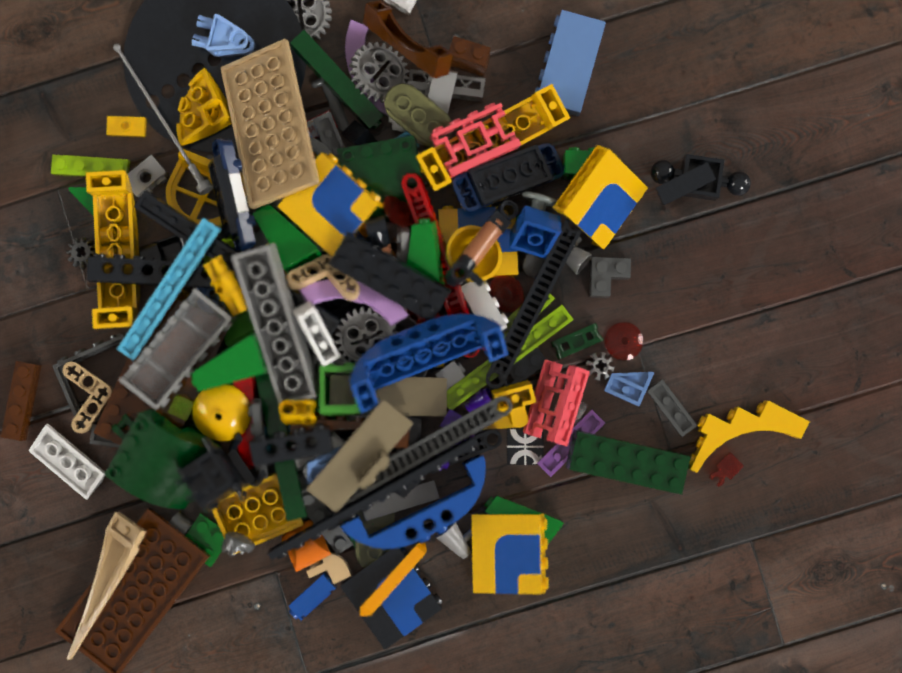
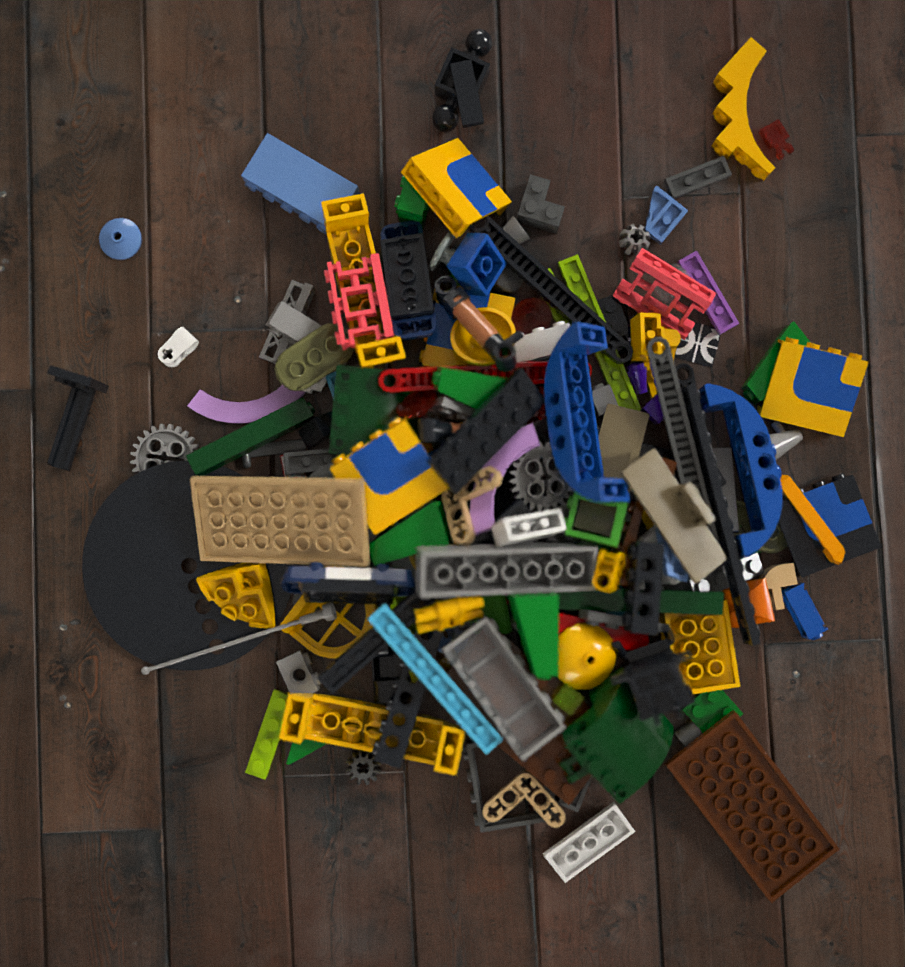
camera: 75 degrees left, 0 degrees up
reddish brown brick [0,361,42,441] -> none
tan plate [67,512,146,660] -> none
yellow plate [106,116,146,137] -> none
light blue piece [192,14,255,57] -> none
dark grey hair [221,531,255,556] -> none
light grey gear [349,42,410,103] -> none
reddish brown arch [363,0,453,79] -> none
reddish brown brick [449,36,491,77] -> none
dark green plate [551,323,604,360] -> none
dark green brick [566,430,691,495] -> none
clear red dish [605,322,643,360] -> none

